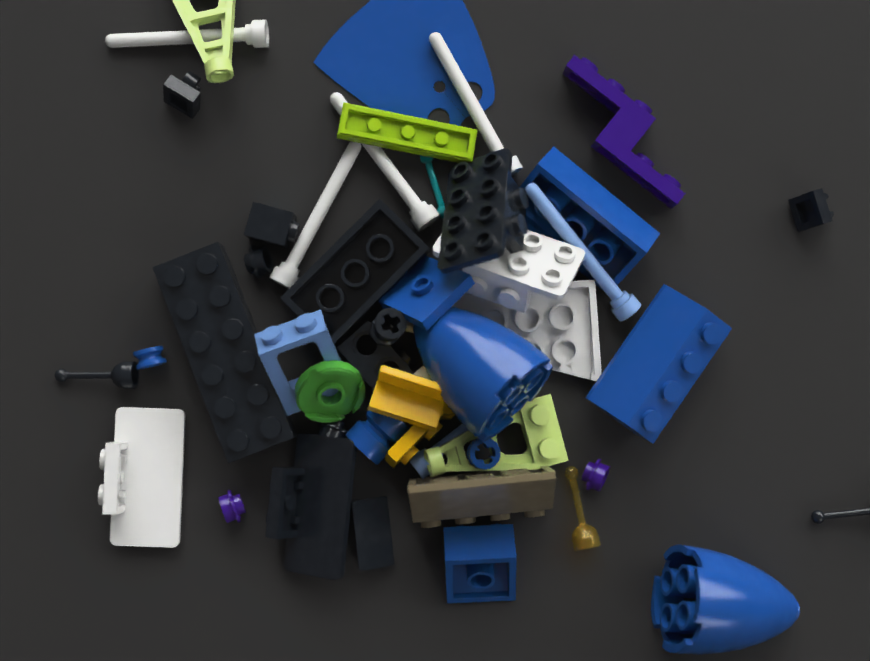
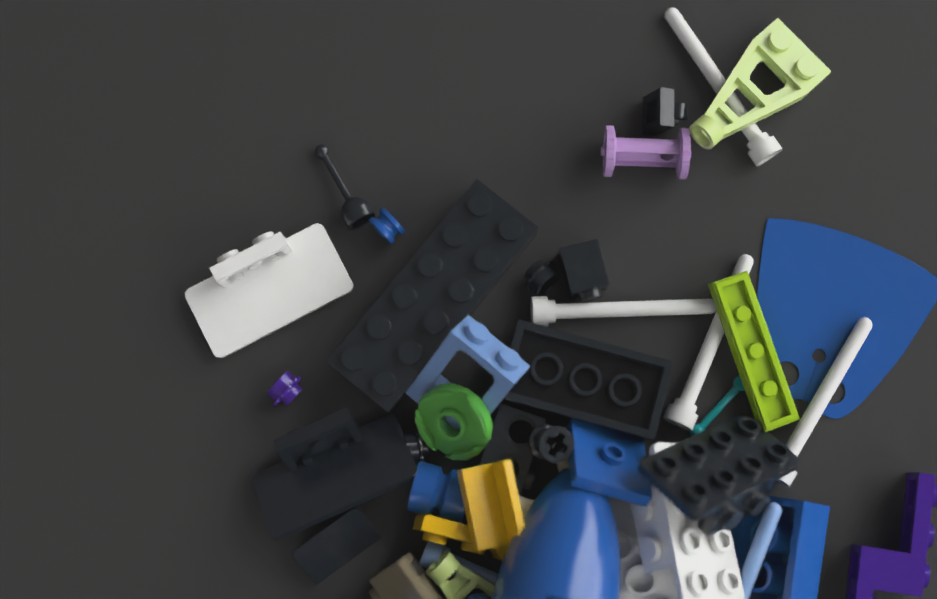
camera: 70 degrees right, 5 degrees down
none -> lavender hose [600,125,692,180]

